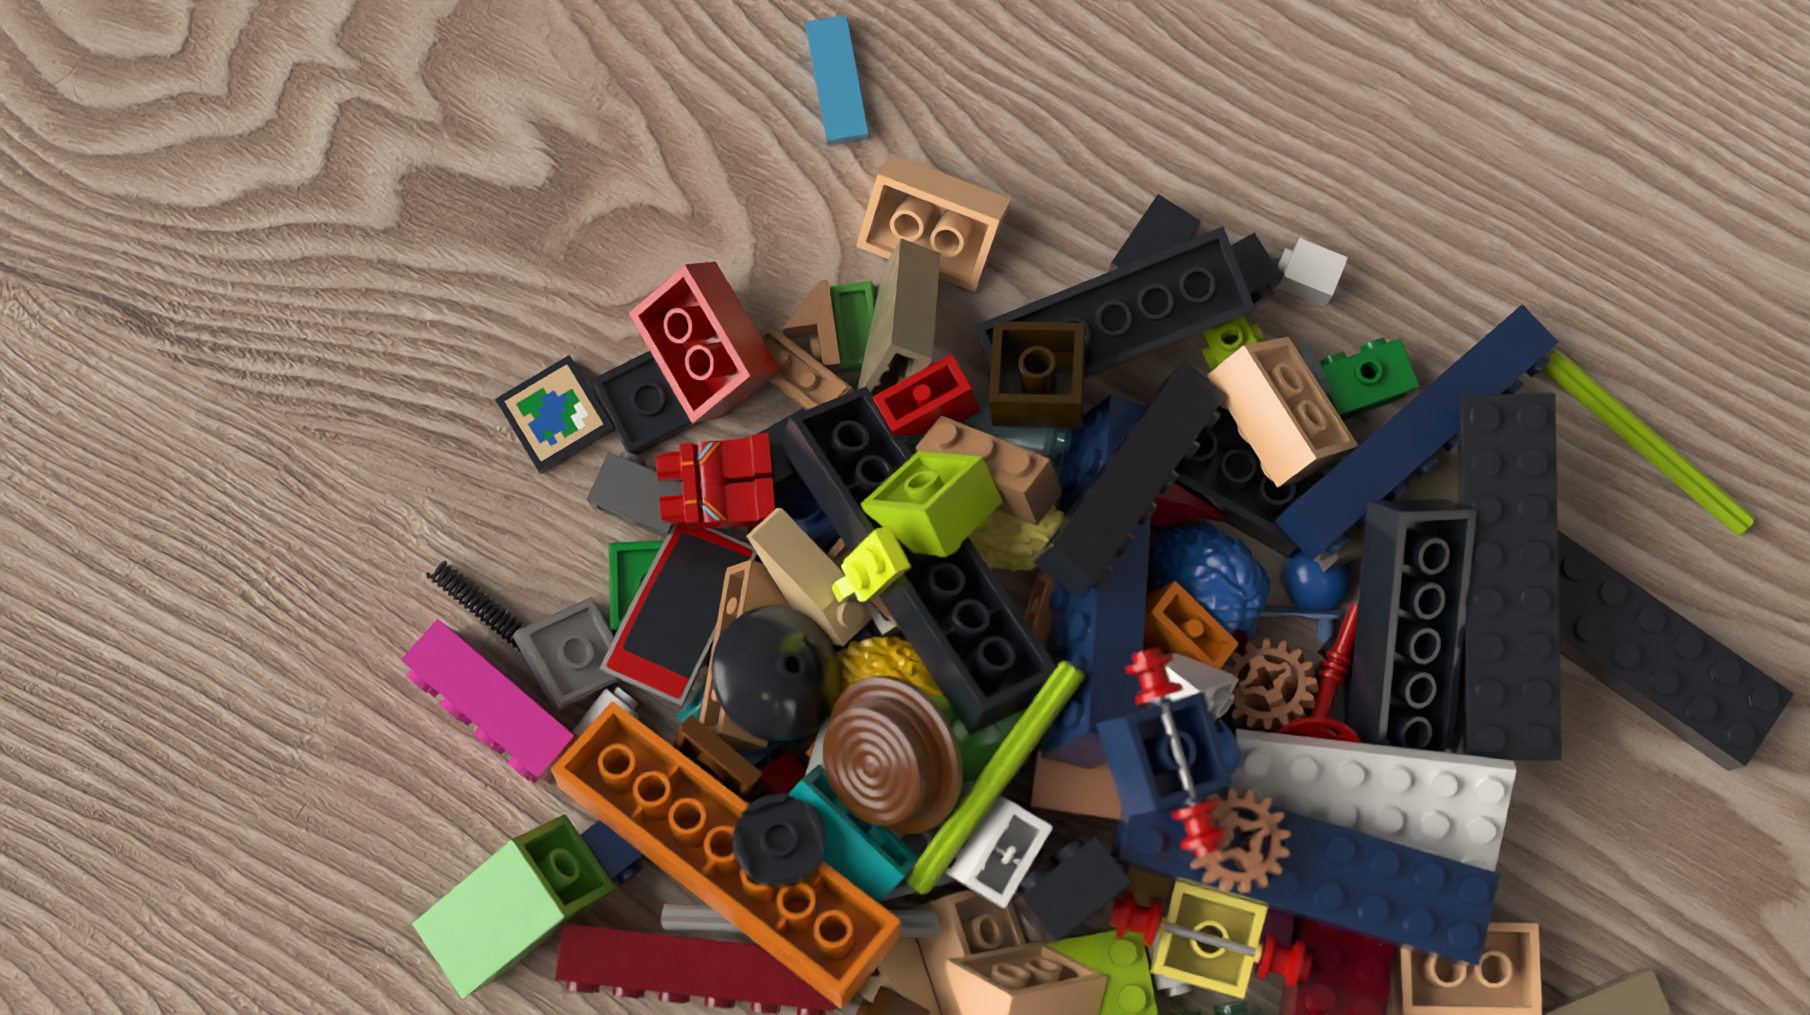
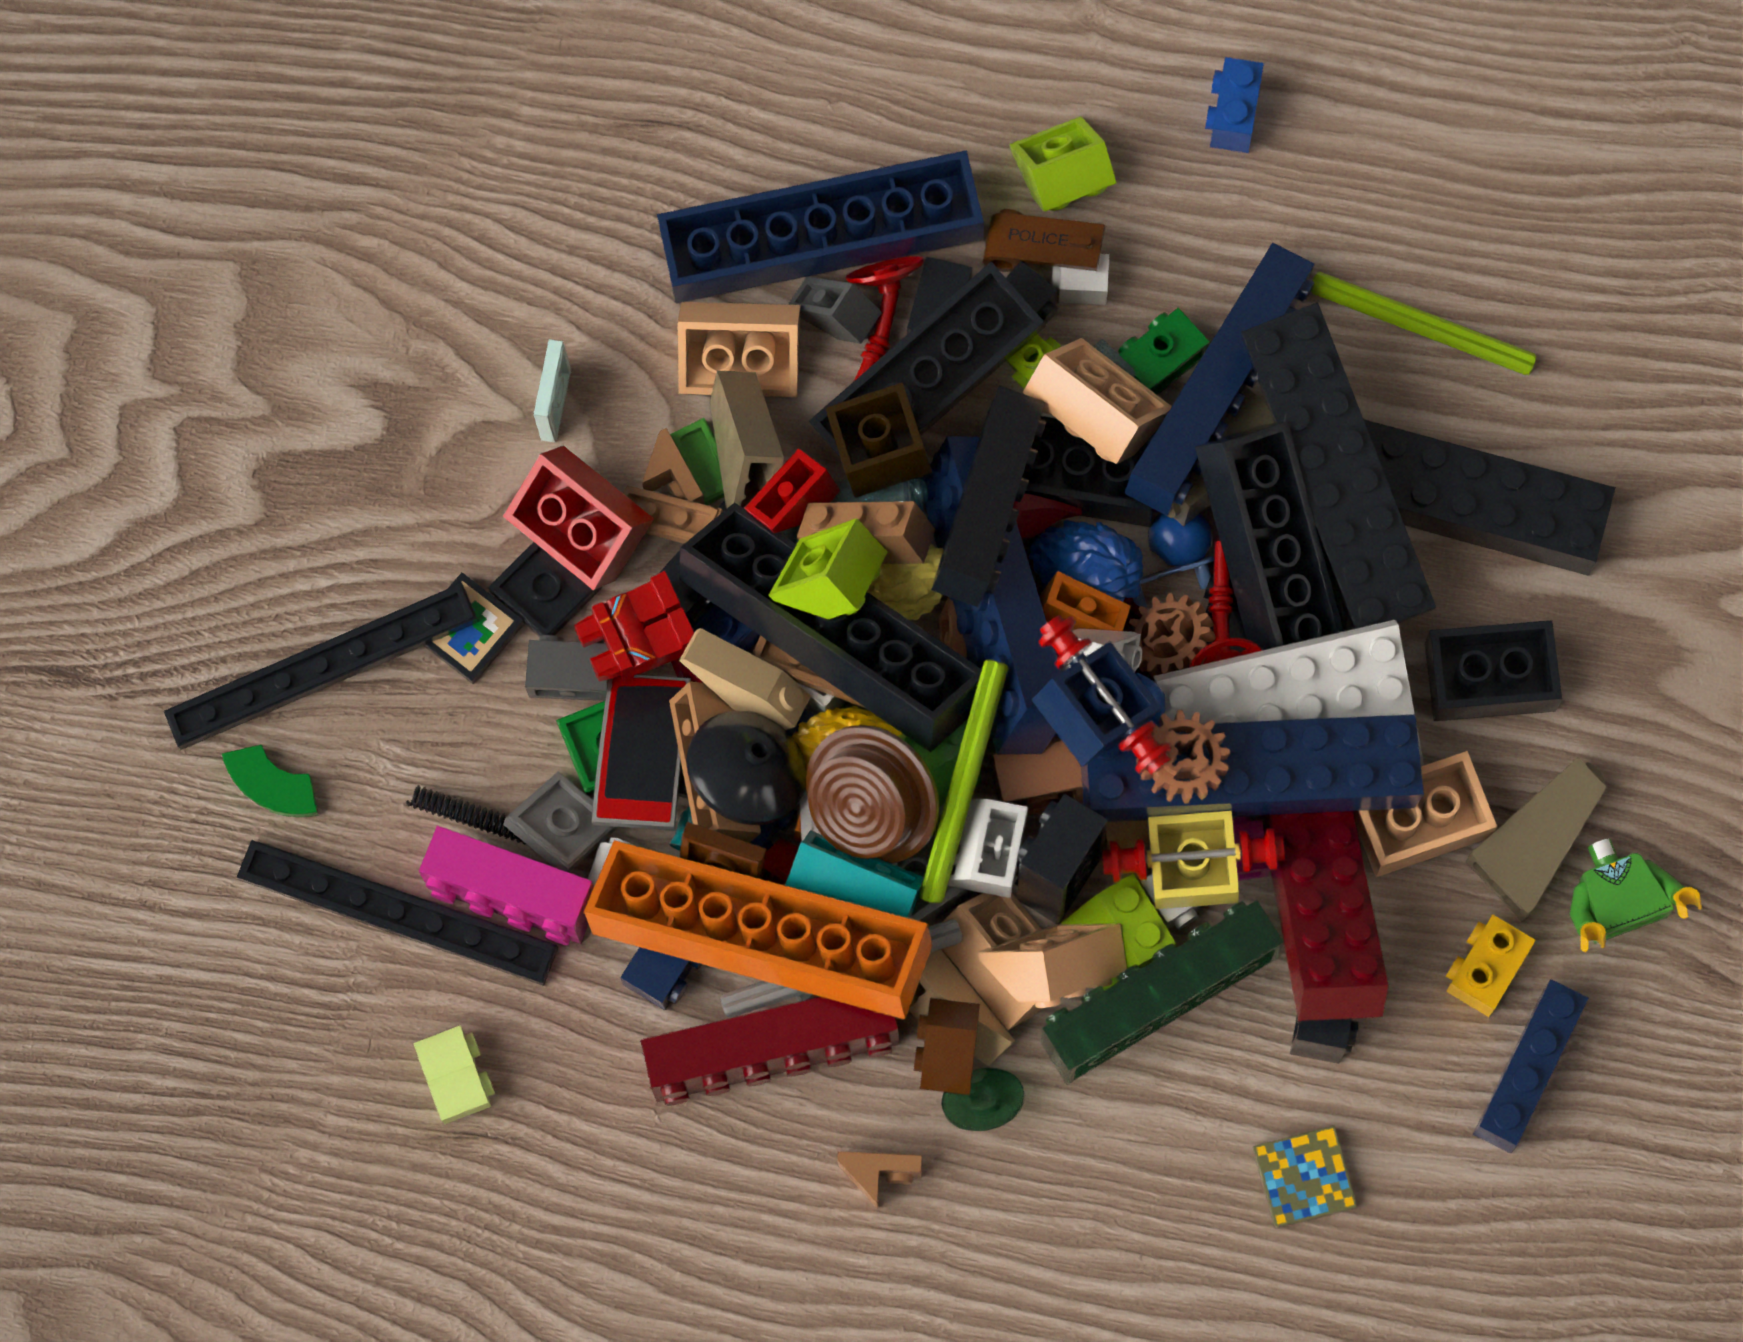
camera: 15 degrees left, 5 degrees down
slope [412,814,616,999] -> none
black tile [732,793,827,889] -> none
dark azure tile [805,15,869,146] -> none
neon yellow hinge [831,525,911,603] -> none
none -> black tile [164,583,479,750]
none -> green tile [222,744,319,818]
none -> black tile [237,839,558,986]
none -> yellowish green brick [413,1025,495,1124]
none -> light aqua tile [534,339,571,442]
none -> dark blue brick [657,150,984,304]
none -> dark grey slope [788,276,882,344]
none -> red dish [846,256,924,382]
none -> reddish brown door [982,209,1105,272]
none -> lime slope [1009,116,1117,212]
none -> blue brick [1205,57,1264,153]
none -> black brick [1424,620,1562,722]

